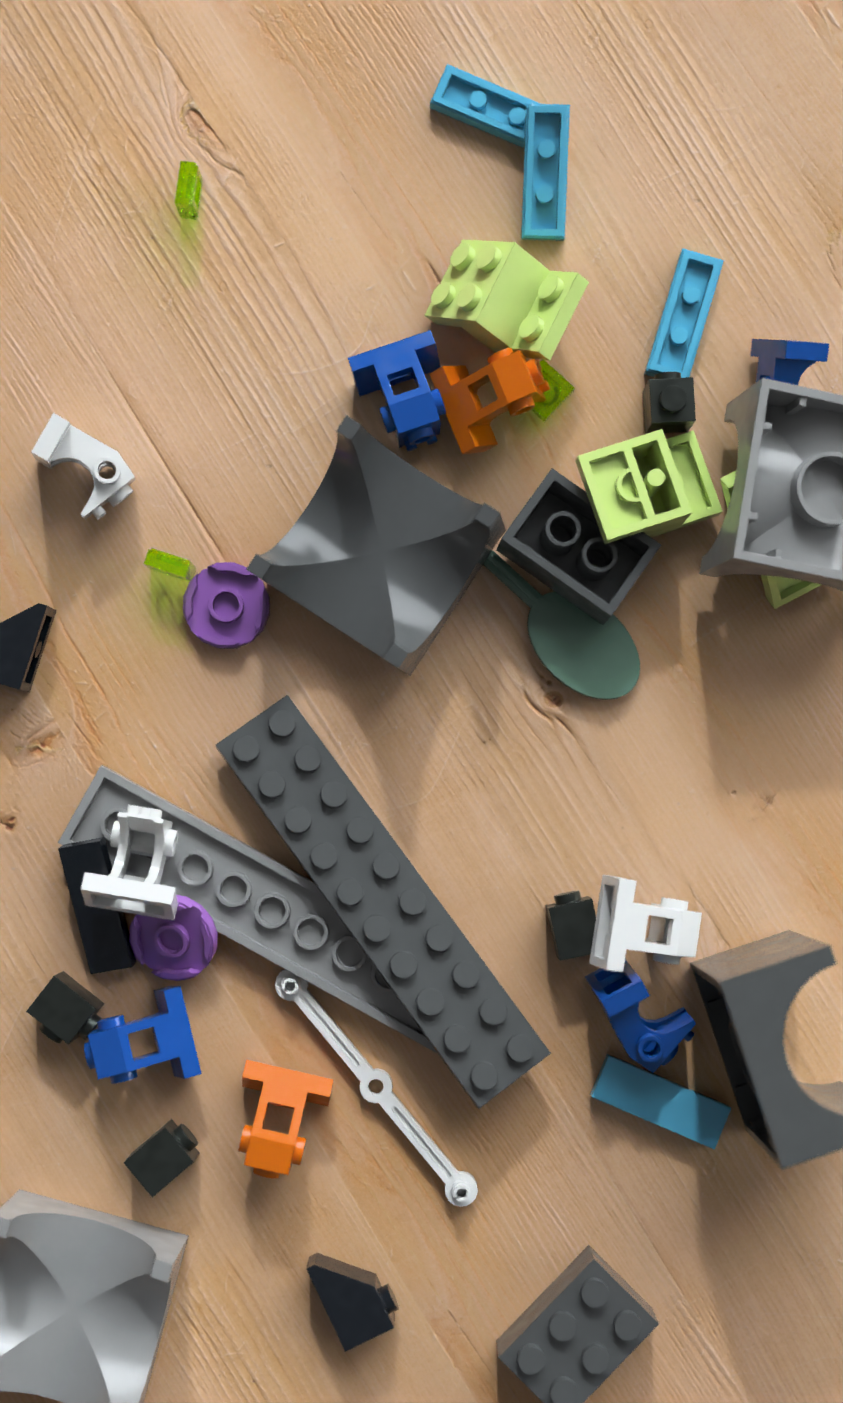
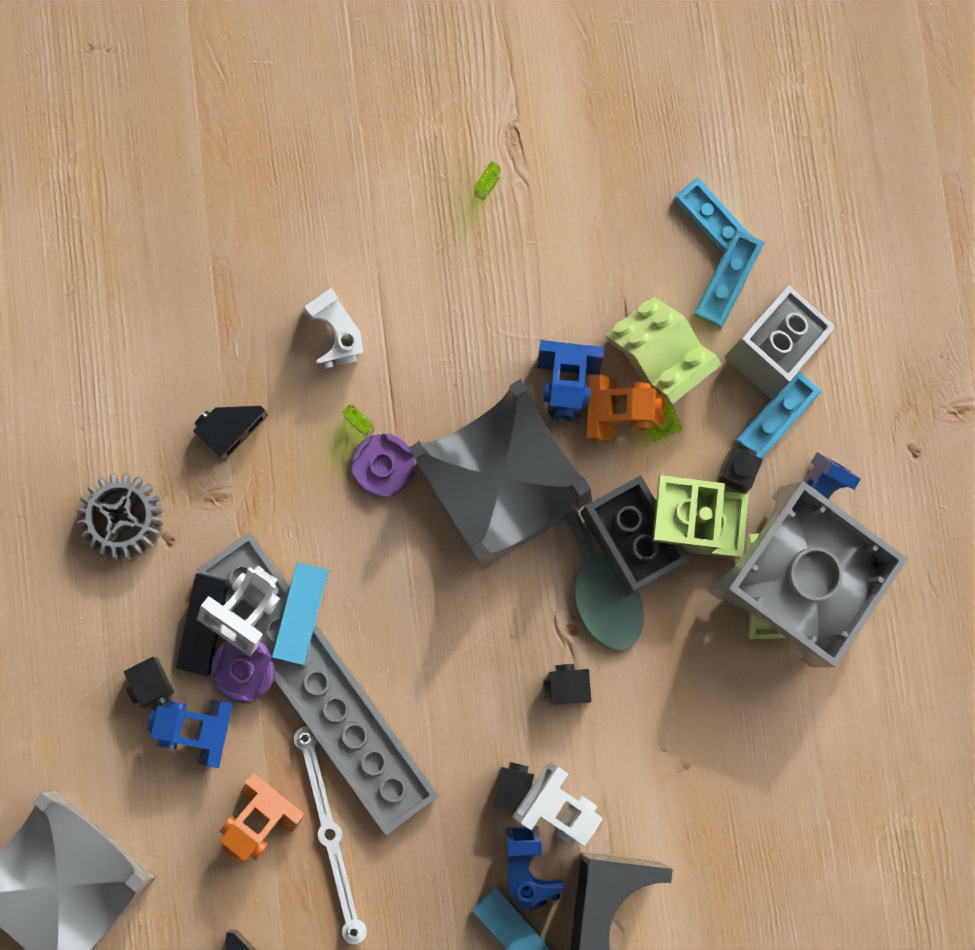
camera: 15 degrees right, 5 degrees down
pearl dark grey brick [124,1119,200,1197] -> none
dark grey plate [215,695,551,1109] -> none
none -> medium azure tile [272,562,329,666]
none -> pearl dark grey brick [543,664,592,705]
none -> light grey slope [725,285,836,399]

